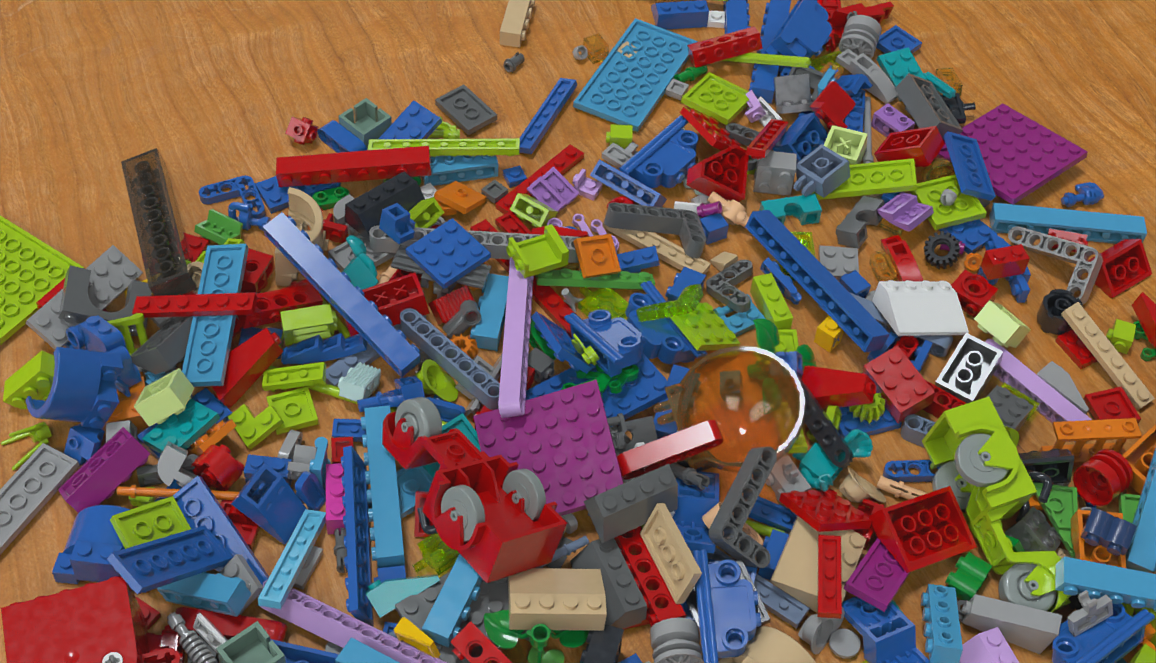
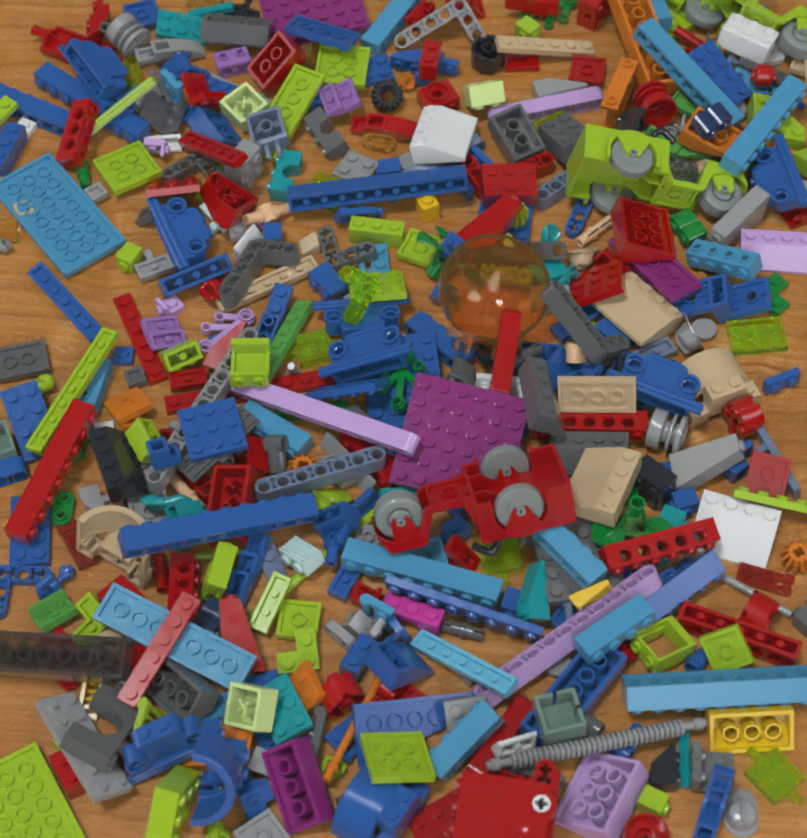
camera: 60 degrees left, 5 degrees up
blue plate [107,525,233,595] -> none
light grey brick [157,441,197,487] -> none
lime plate [571,333,600,366] -> none
orange plate [573,234,621,279] -> none
magenta pin [697,201,723,218] -> none
red plate [817,534,842,619] -> none
light grey hinge [940,189,957,206] -> none
light grey plate [1068,590,1113,637] -> none

